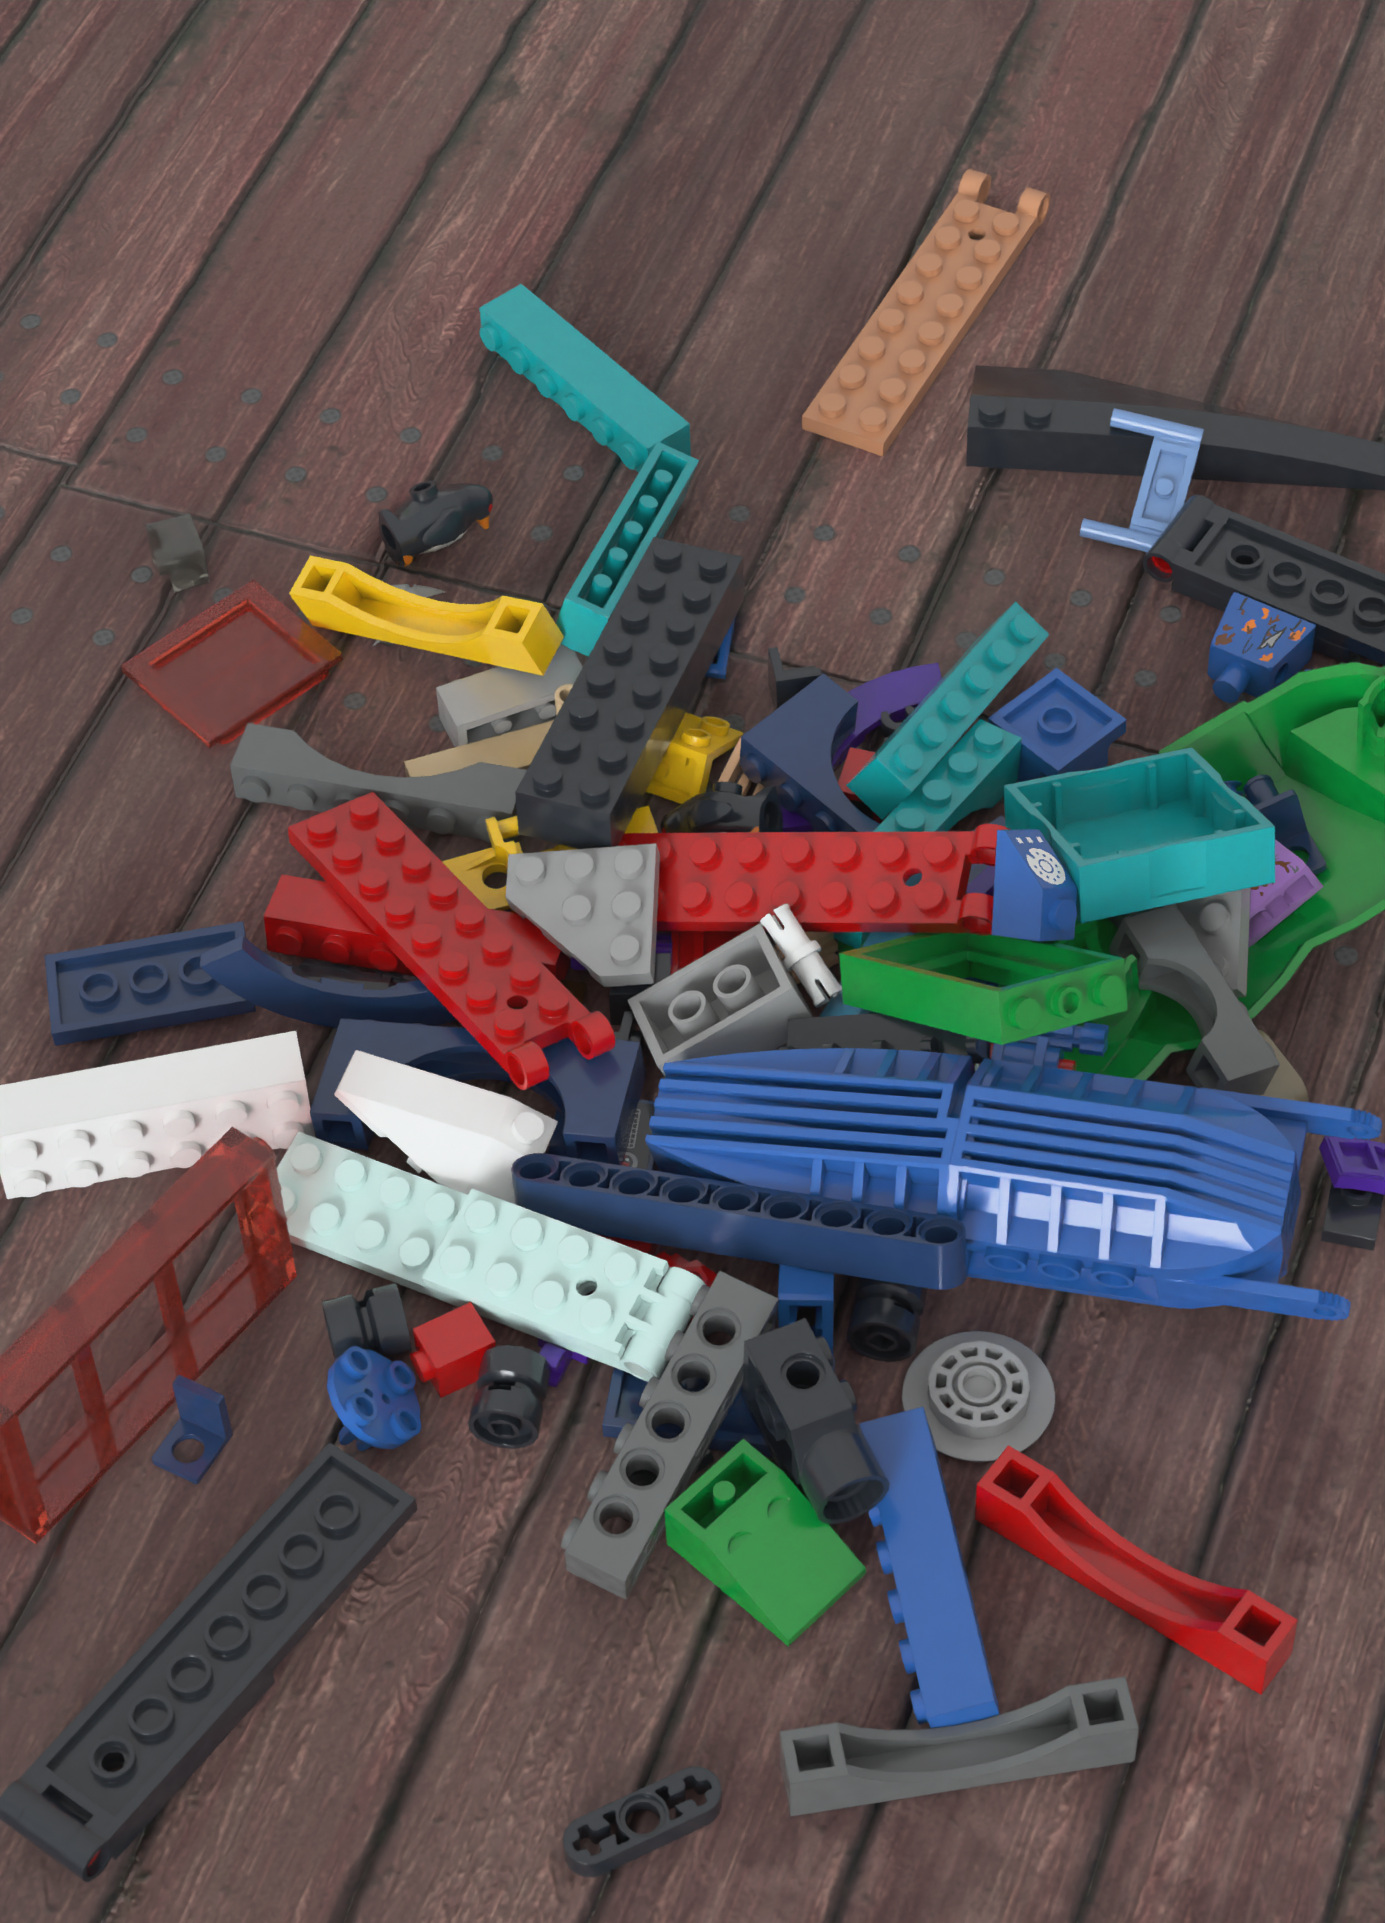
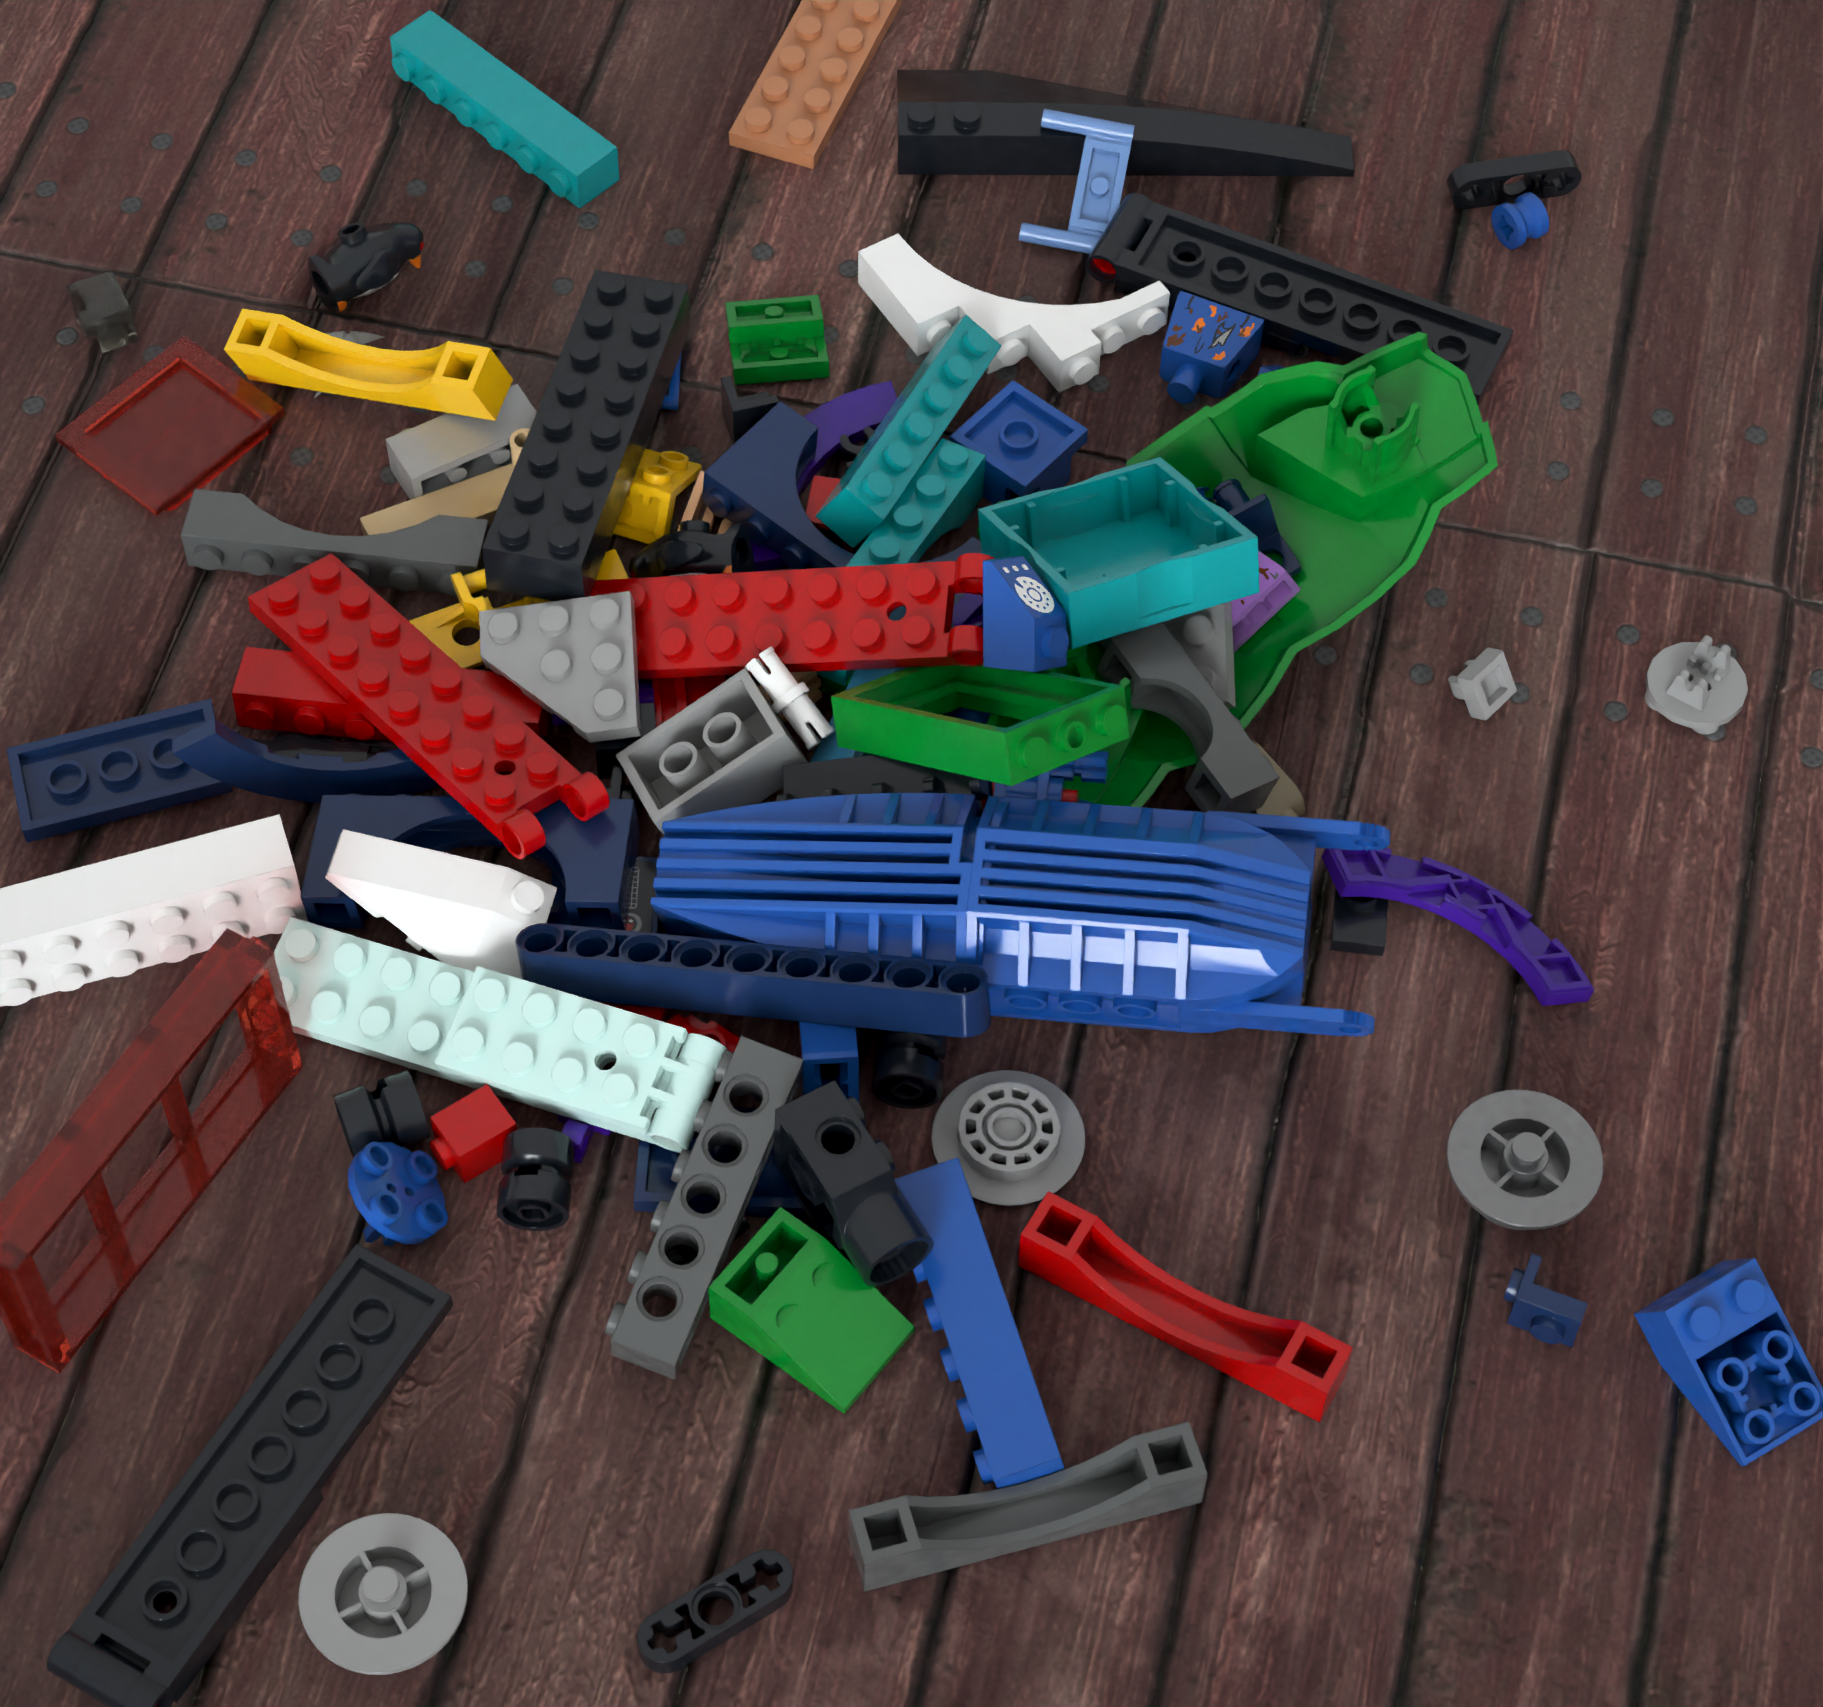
camera: 10 degrees left, 5 degrees up
dark blue bracket [151,1375,233,1484] -> none
teal brick [556,441,699,657] -> none
none -> light grey wheel [298,1513,468,1675]
none -> green slope [725,295,830,385]
none -> white arch [858,233,1170,393]

